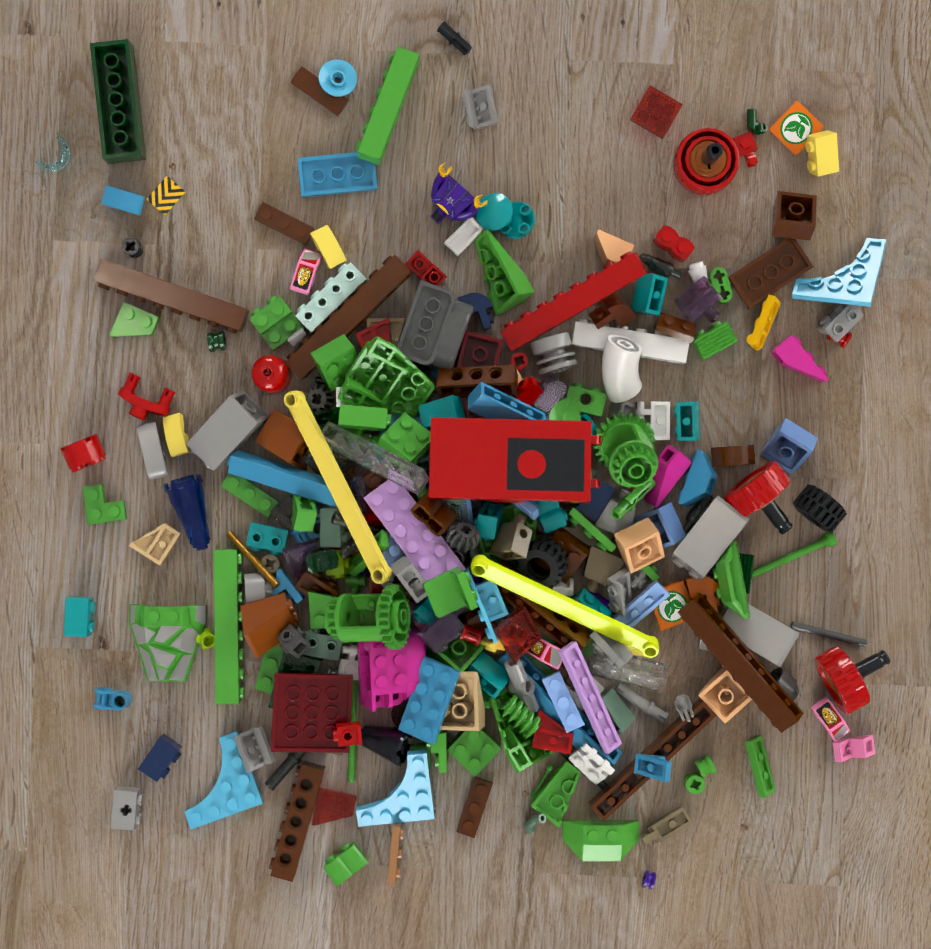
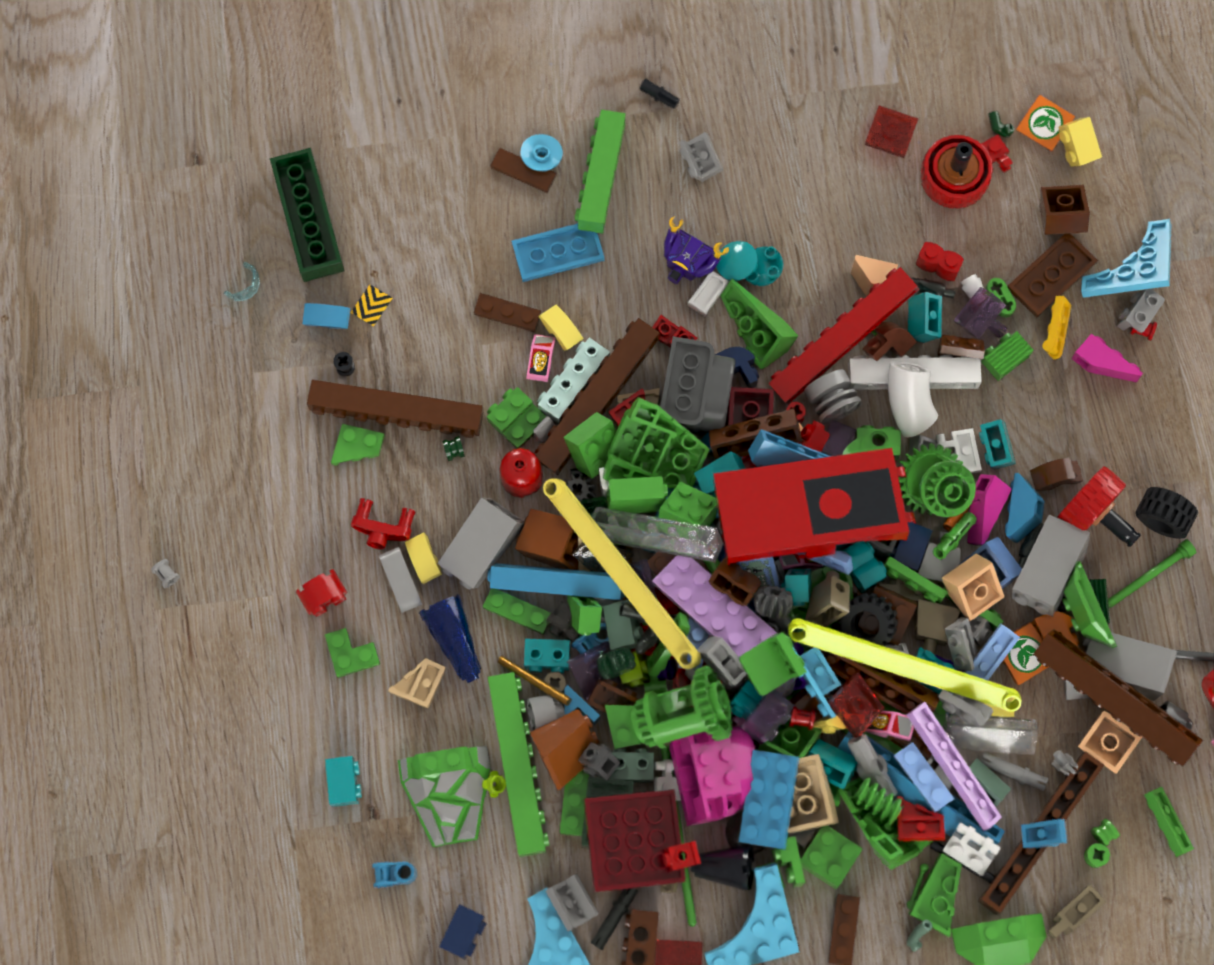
camera: 10 degrees left, 15 degrees down
medium blue slope [760,418,818,475] -> none

